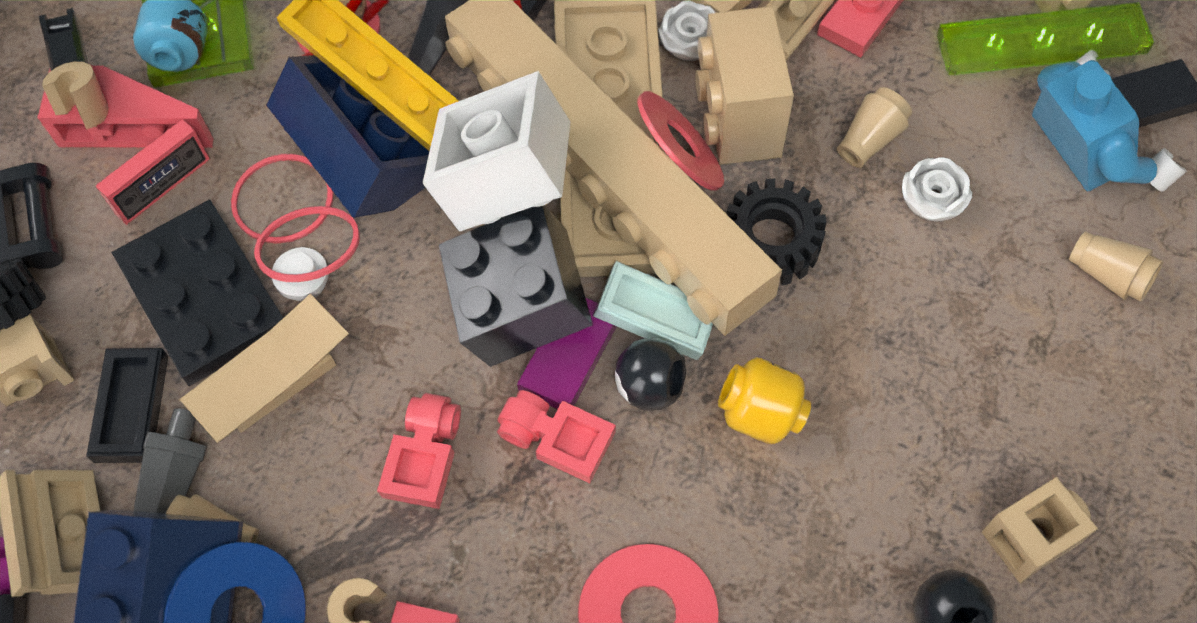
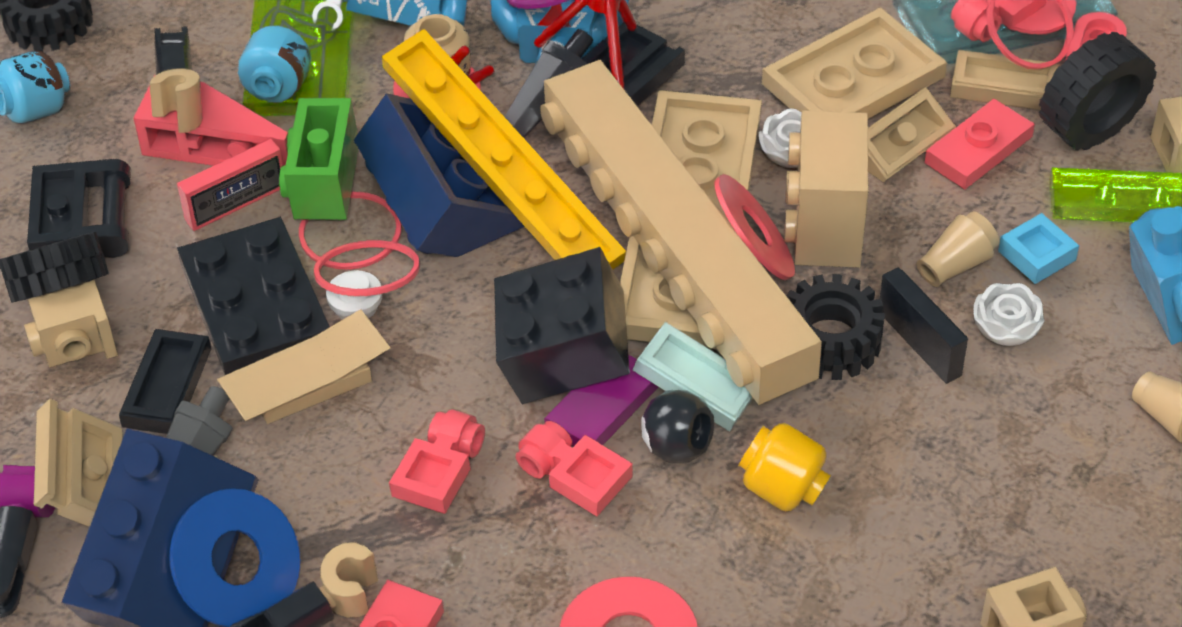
camera: 10 degrees right, 15 degrees down
white brick [423,71,570,232] -> none
none -> bright green brick [279,98,359,220]
none -> black tile [880,267,968,384]
none -> medium azure plate [998,213,1079,284]

